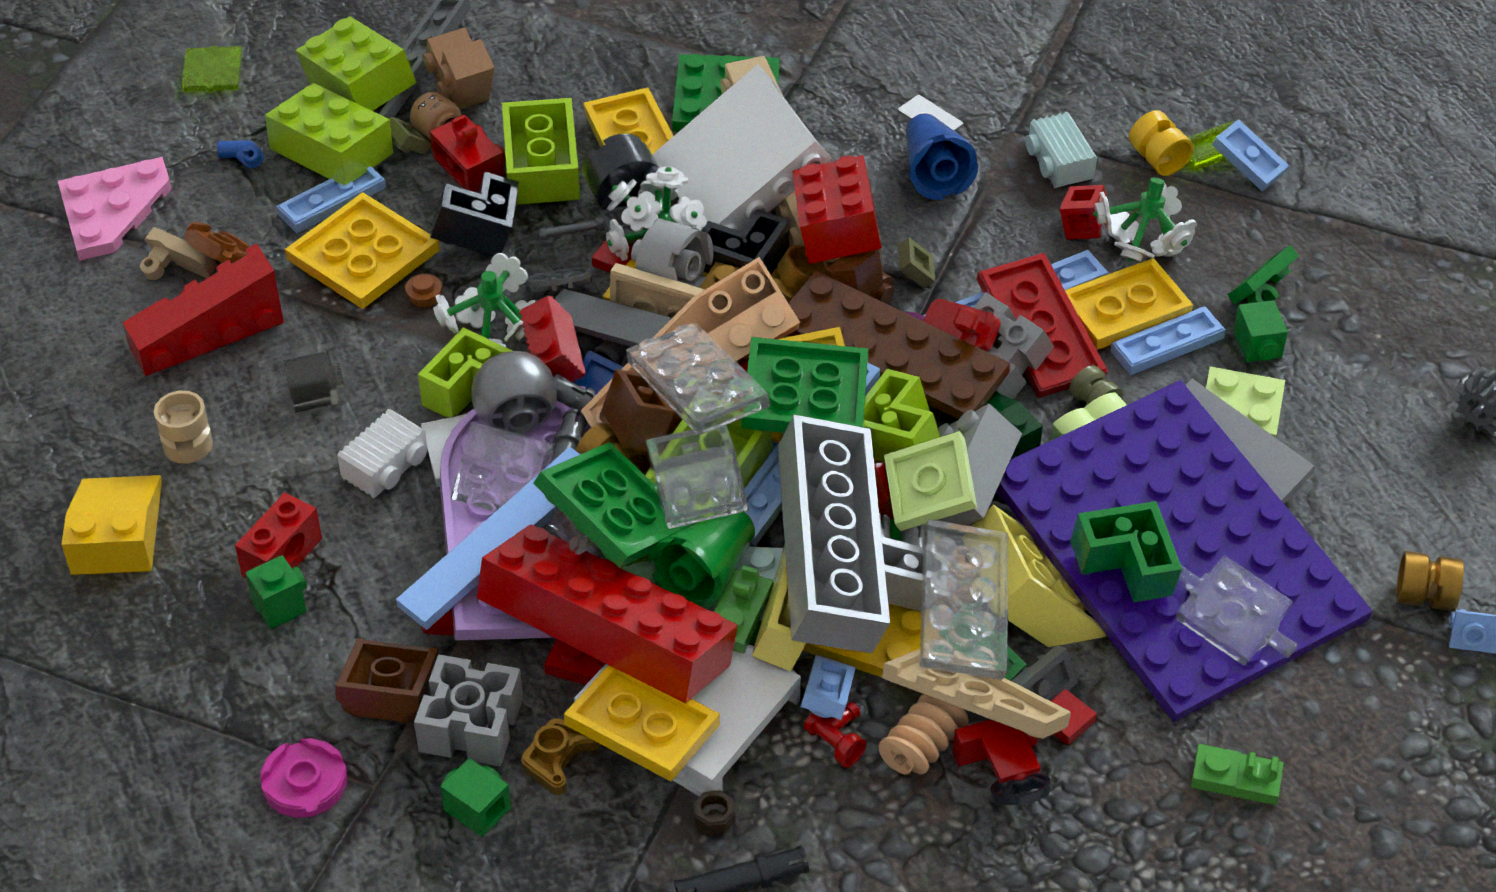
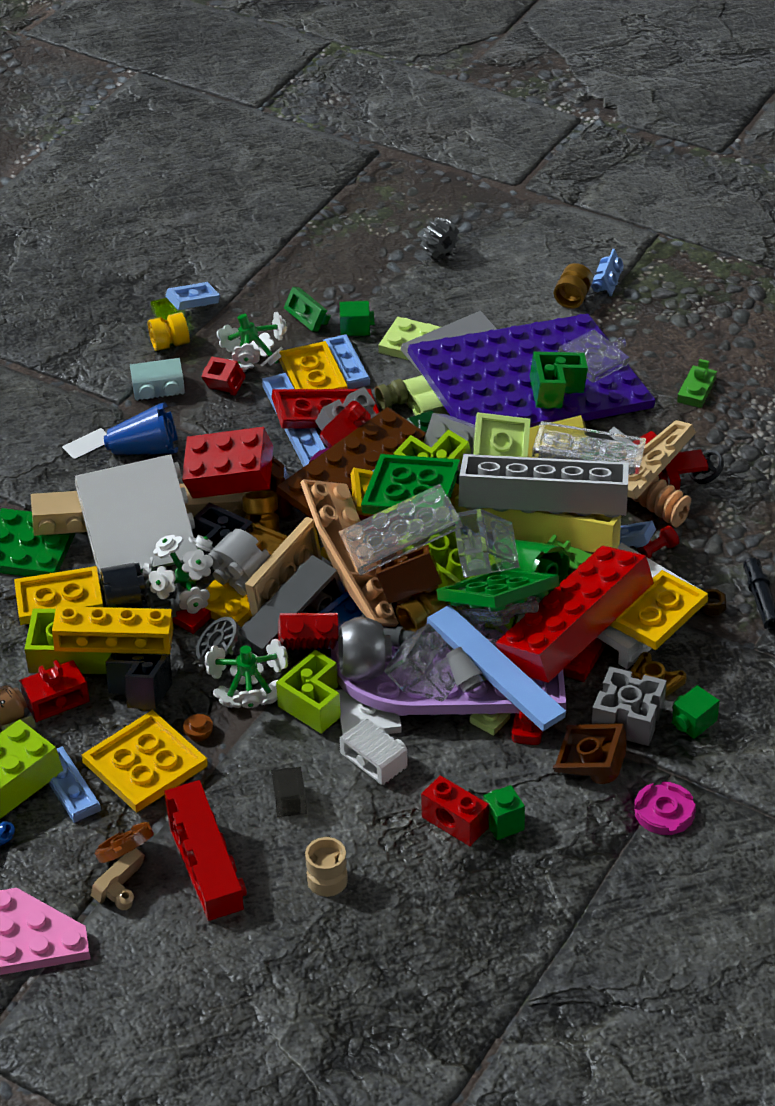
camera: 80 degrees left, 5 degrees down
yellow slope [61,475,162,575] -> none
none -> yellow brick [52,606,173,654]
none -> light grey cone [446,647,484,693]

